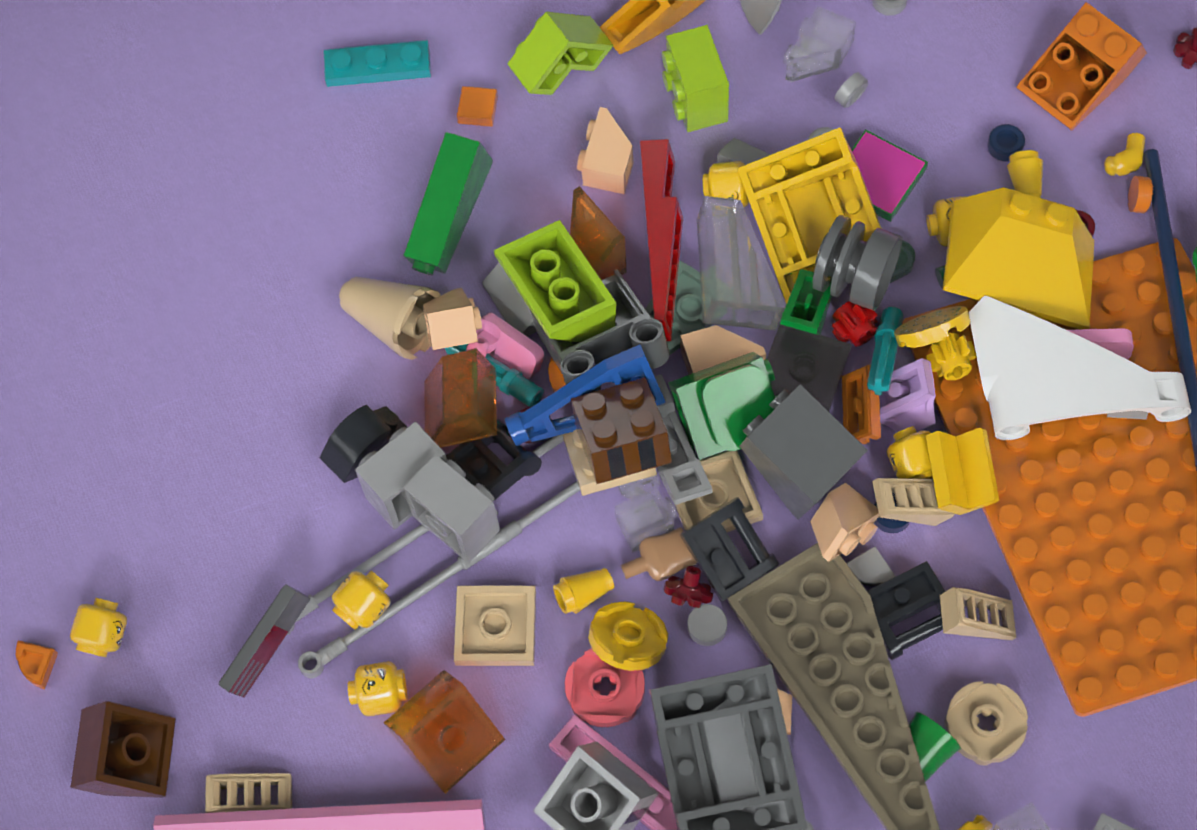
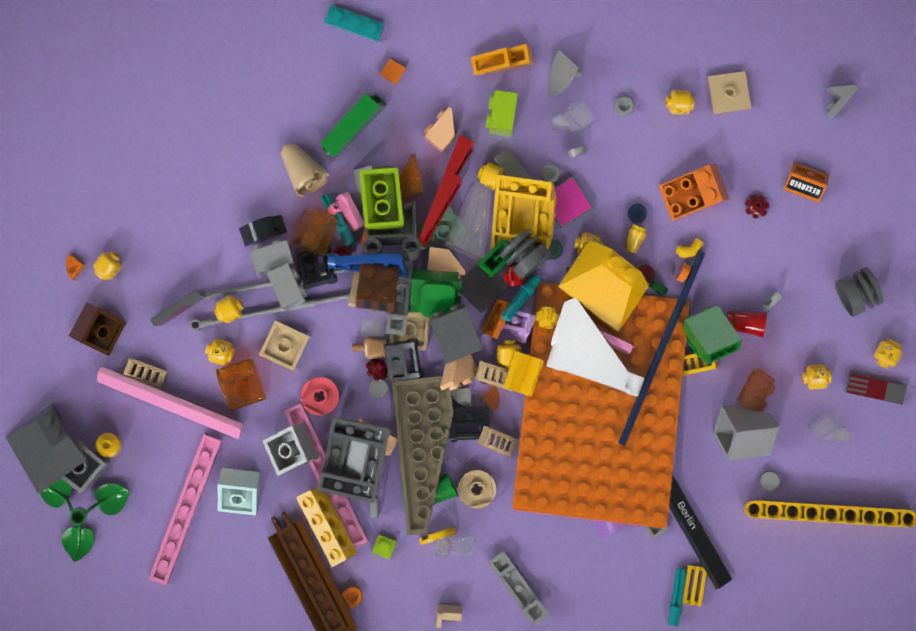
camera: 15 degrees right, 20 degrees up
light nougat slope [423,288,482,350] -> none
lime brick [507,11,614,95] -> none
yellow cone [553,568,614,614] -> none
yellow tile [588,601,668,671] -> none
yellow tile [894,306,971,348] -> none
none -> clear orange tile [481,386,500,412]
none -> dark green tile [649,280,669,296]

